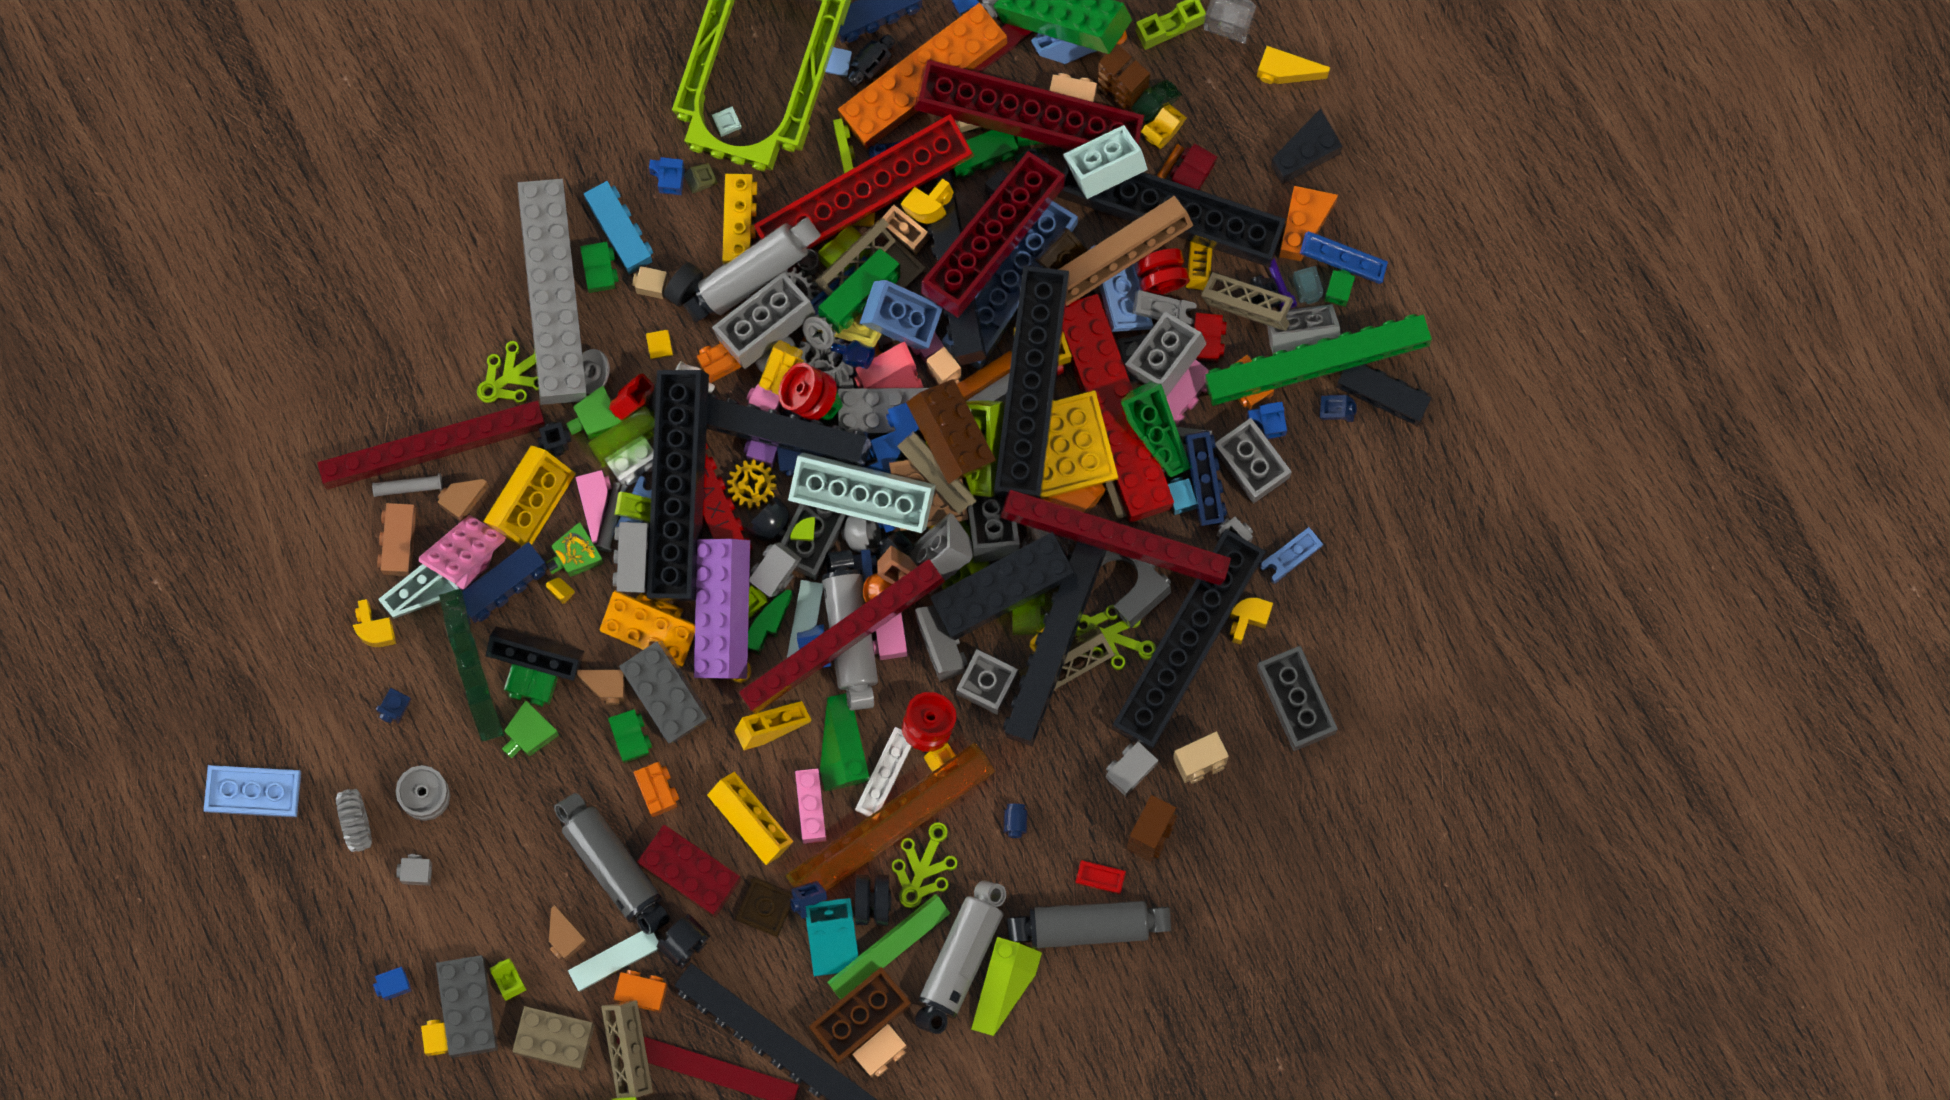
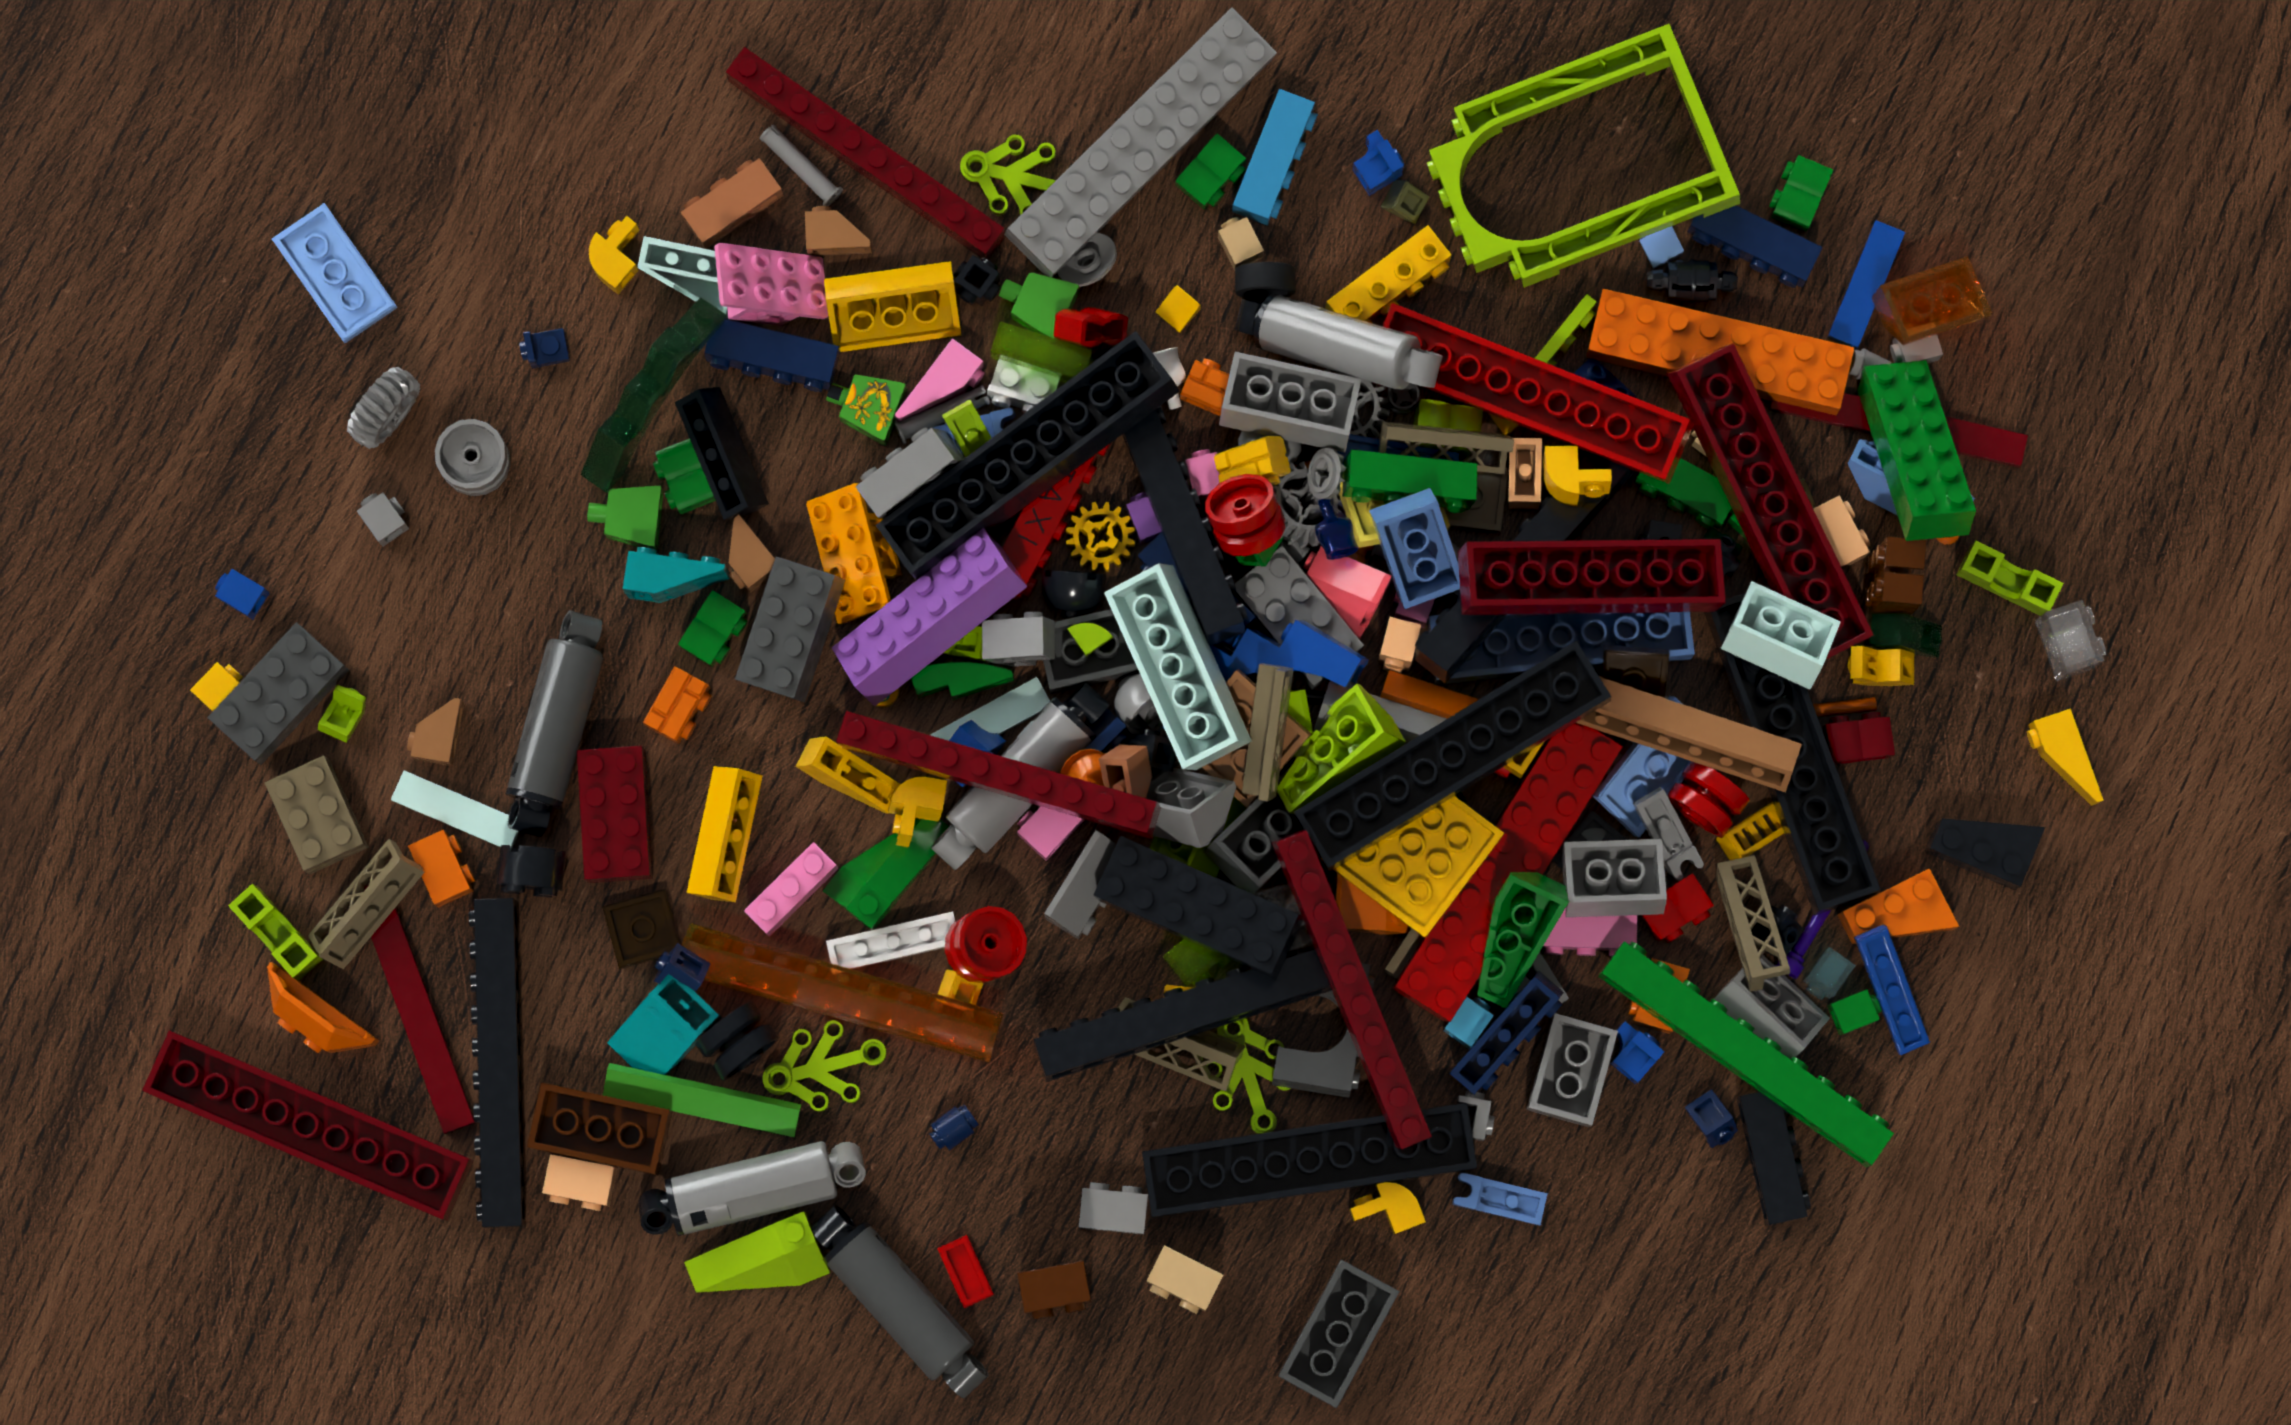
camera: 50 degrees right, 5 degrees up
yellow slope [546,577,575,604] -> none
light aqua tile [712,106,742,137] -> none
reddish brown brick [906,379,996,484] -> none
light grey brick [956,649,1018,715] -> none
none -> teal slope [622,547,730,603]
none -> yellow brick [888,777,947,847]

